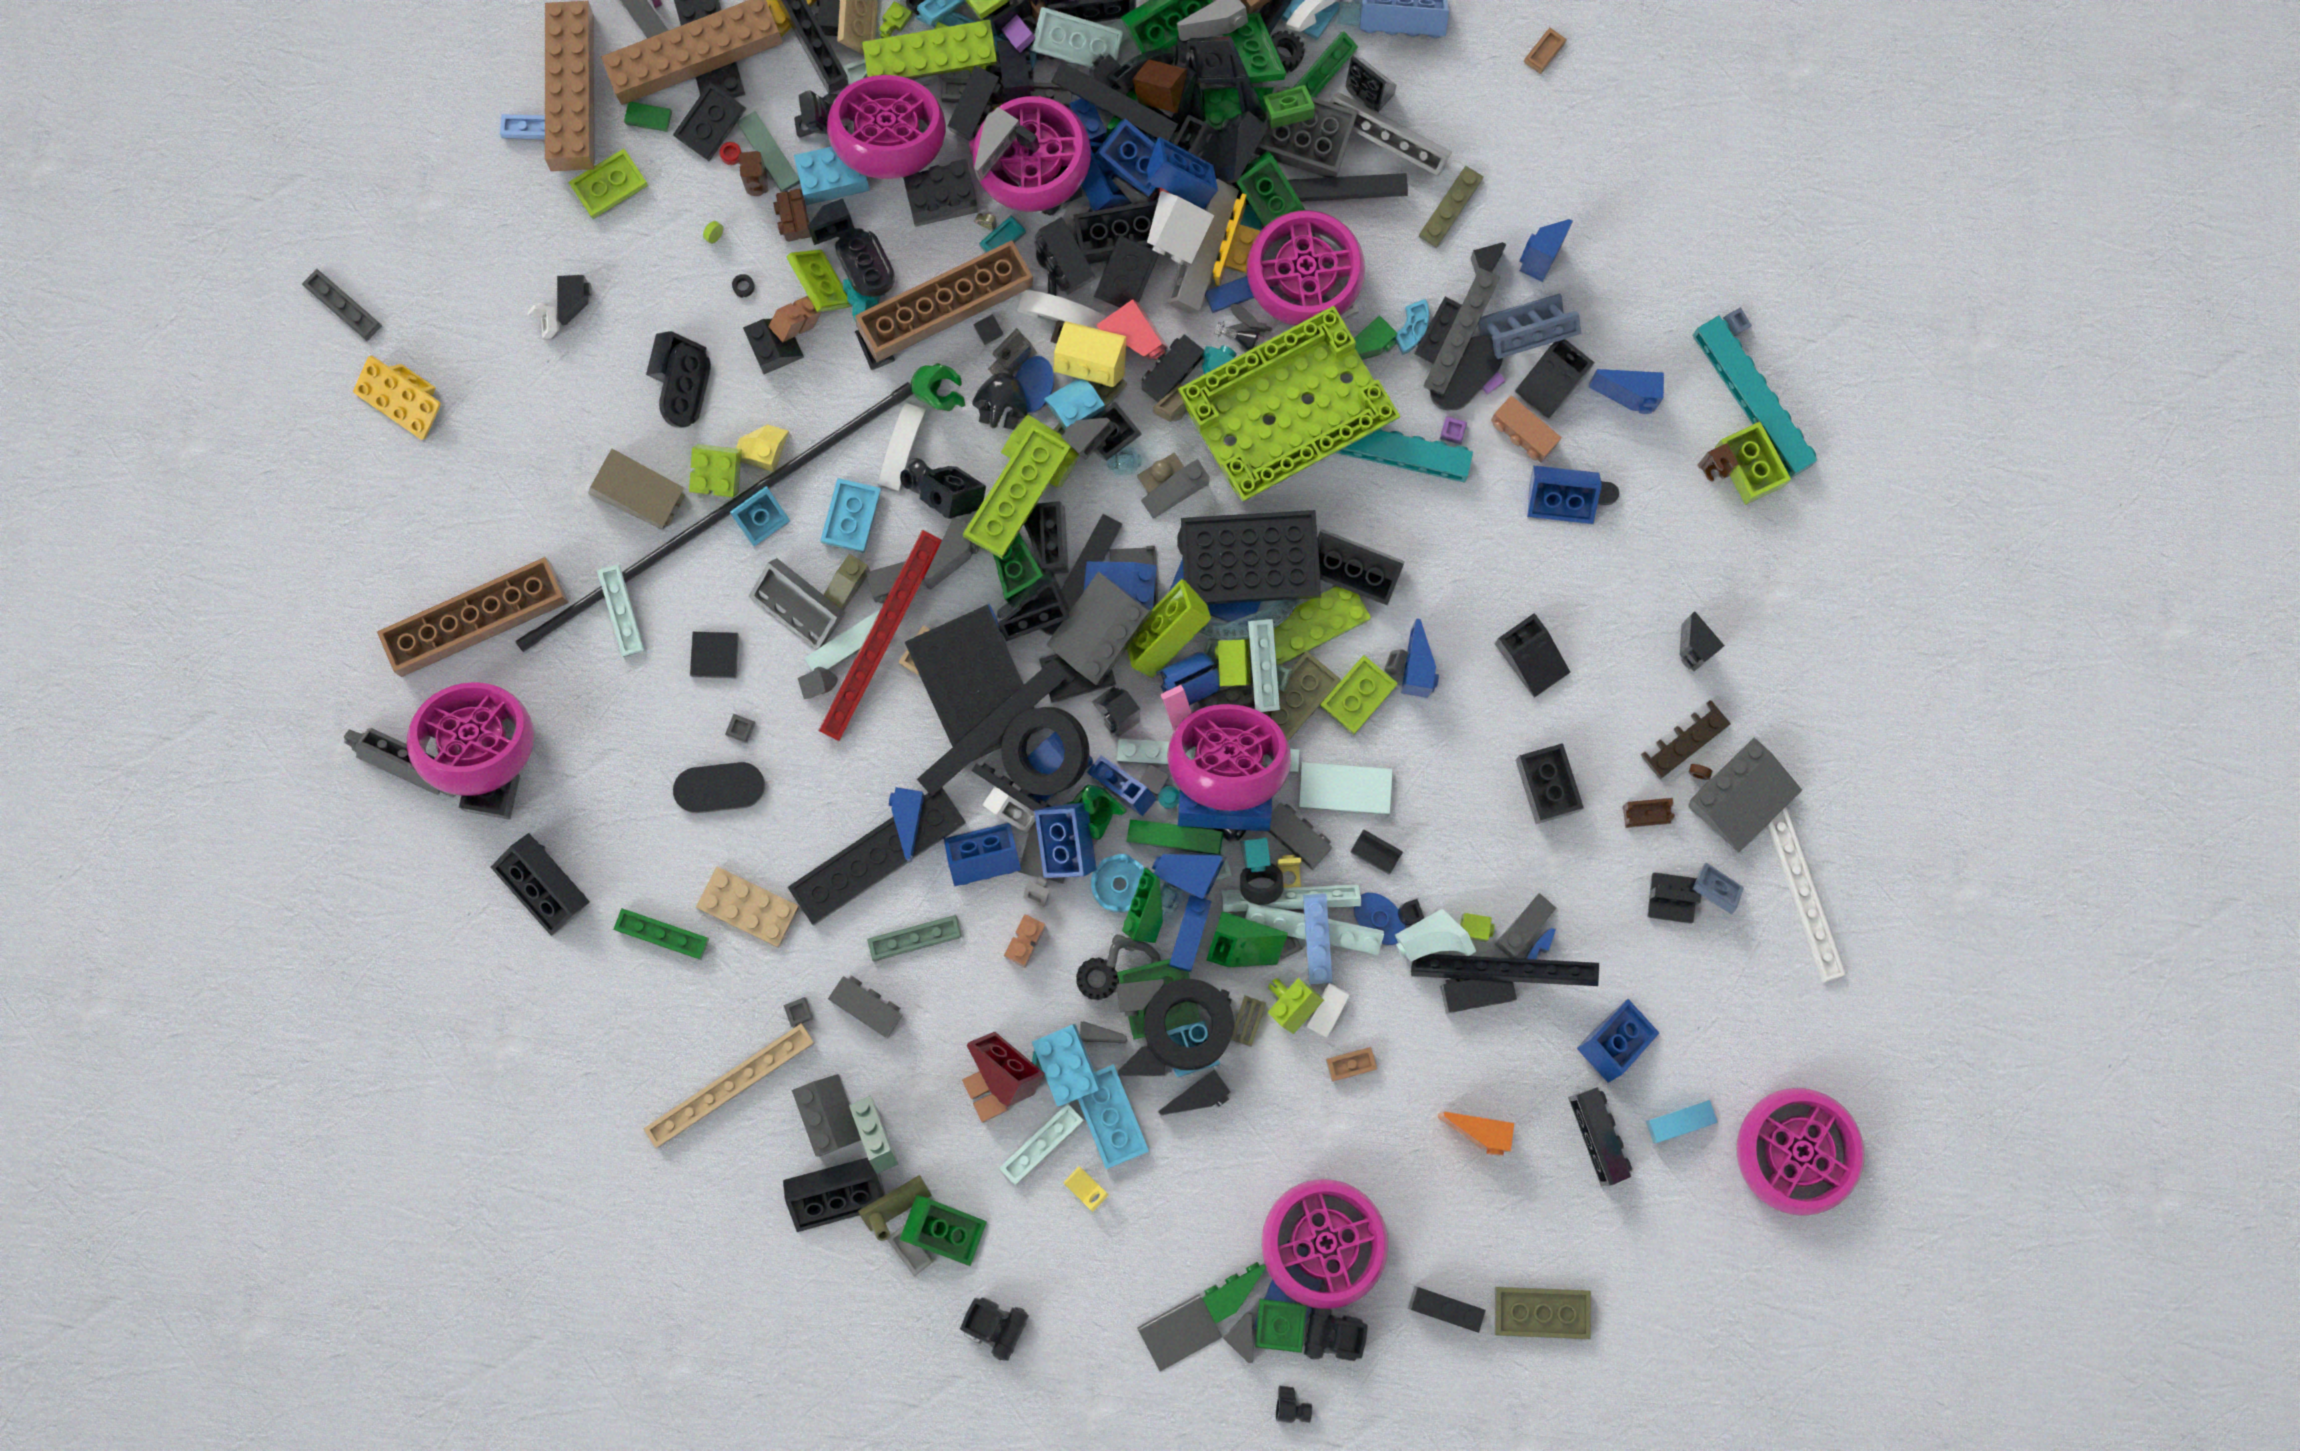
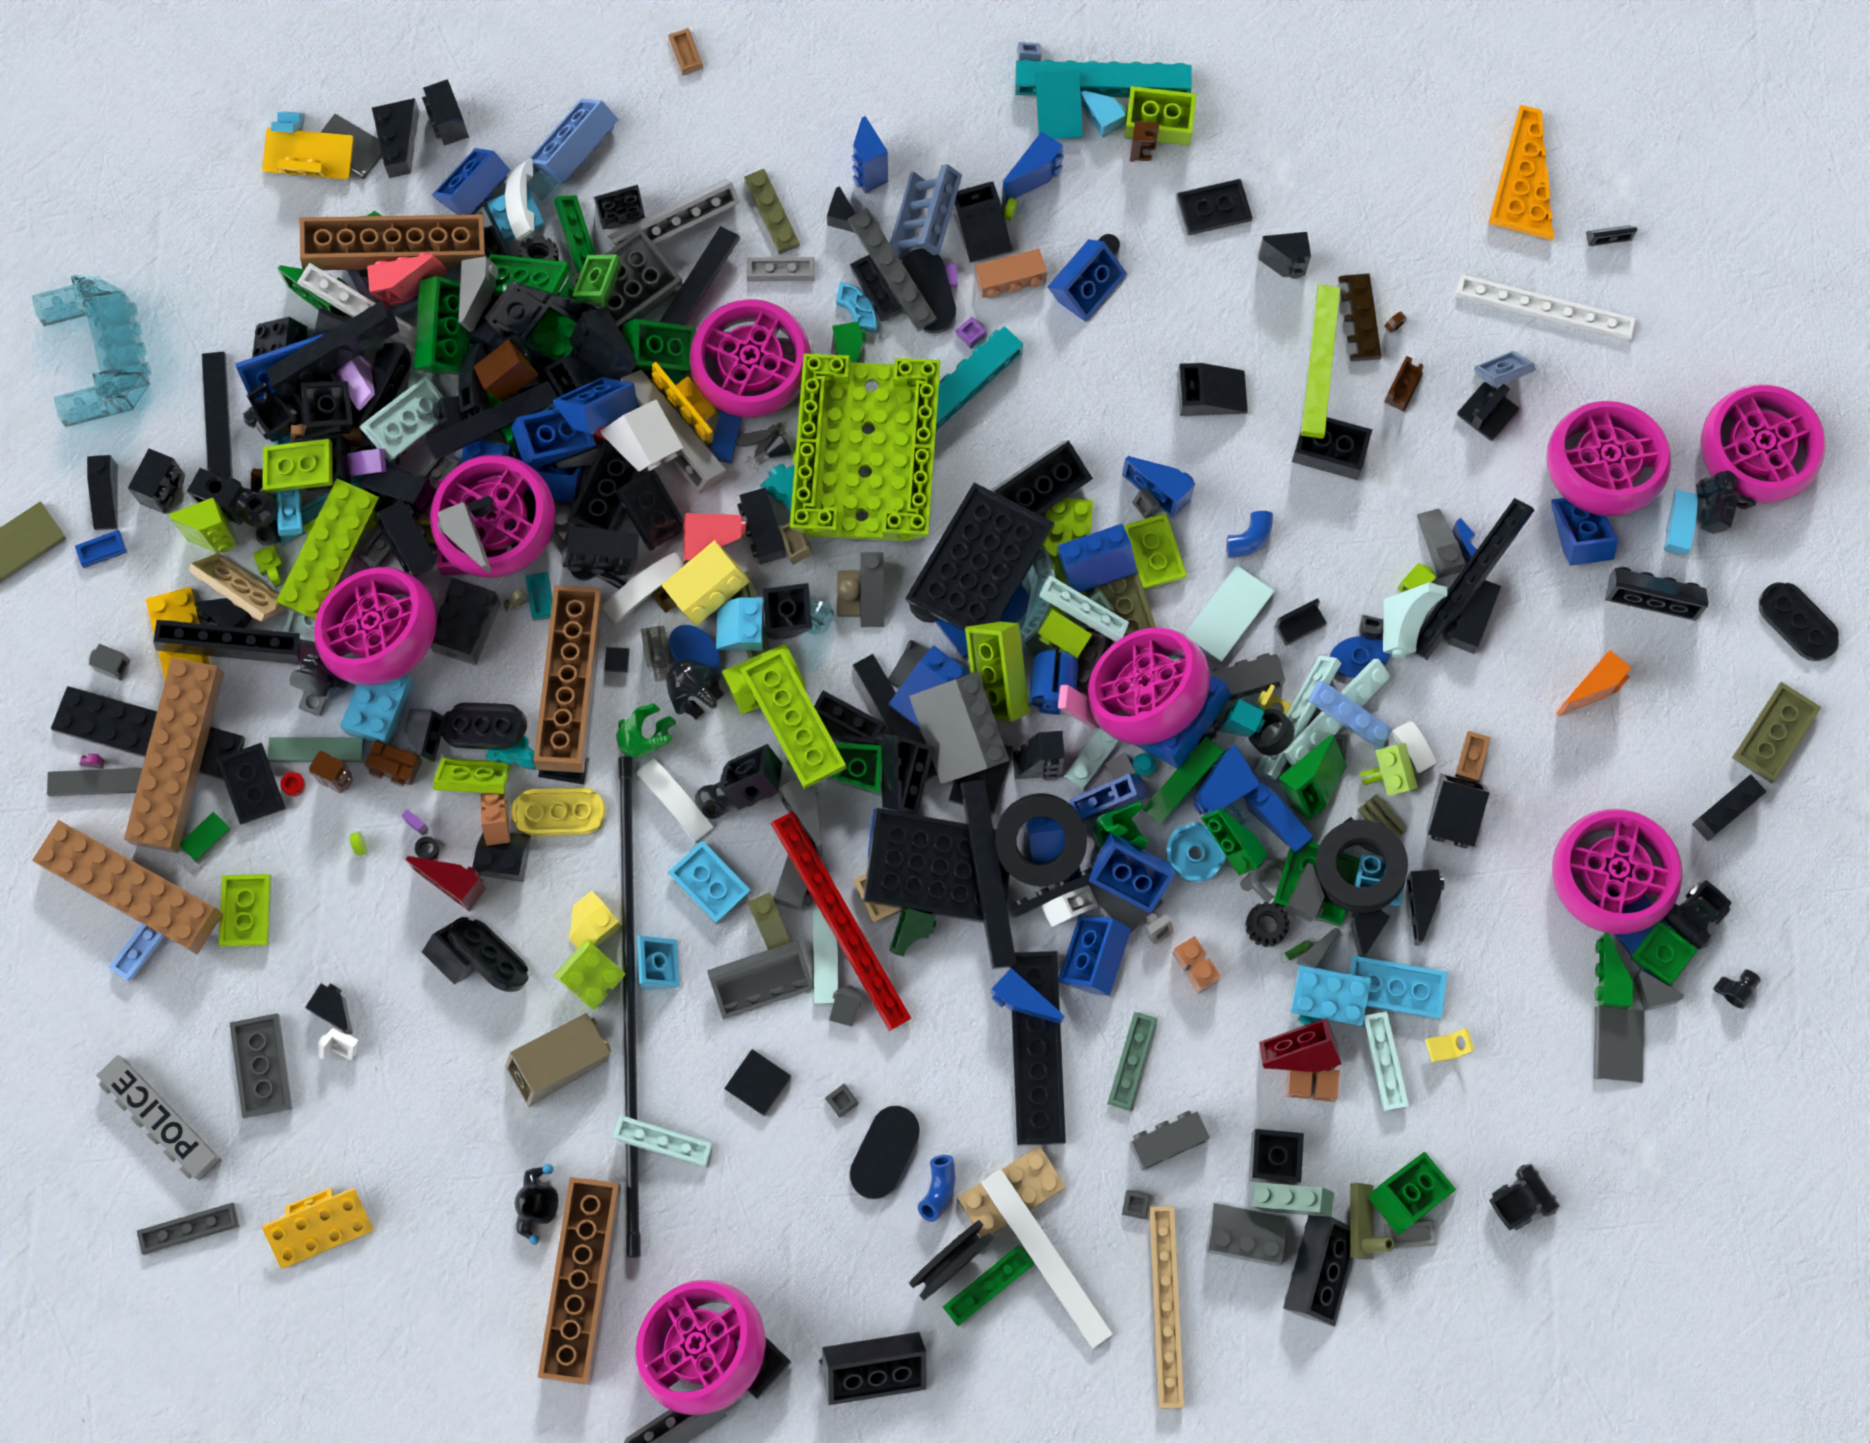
camera: 55 degrees left, 5 degrees down
dark grey slope [1061,418,1116,460] -> none
dark grey slope [1688,737,1802,853] -> none
none -> light grey brick [96,1055,221,1180]
none -> dark grey plate [230,1013,293,1119]
none -> medium lavender tile [402,809,428,835]
none -> dark red slope [405,856,486,911]
none -> light yellow tile [511,788,606,836]
none -> black piece [514,1164,559,1245]
none -> light grey tile [747,257,814,281]
none -> dark green arch [889,908,936,957]
none -> black tyre [909,1220,994,1301]
none -> blue cylinder [918,1155,956,1222]
none -> white tile [980,1169,1113,1349]
none -> lime tile [1003,197,1019,221]
none -> teal tile [1035,70,1083,139]
none -> blue slope [1056,523,1137,593]
none -> medium azure slope [1081,91,1127,137]
none -> black tile [1176,178,1253,236]
none -> blue cylinder [1226,511,1273,558]
none -> black brick [1249,1129,1304,1186]
none -> bright green piece [1280,938,1315,962]
none -> lime tile [1301,284,1340,439]
none -> black slope [1426,773,1490,848]
none -> light orange wing [1488,105,1554,241]
none -> dark pink wheel [1546,401,1672,516]
none -> black slope [1586,225,1637,246]
none -> black piece [1695,471,1757,534]
none -> black tile [1758,582,1839,661]

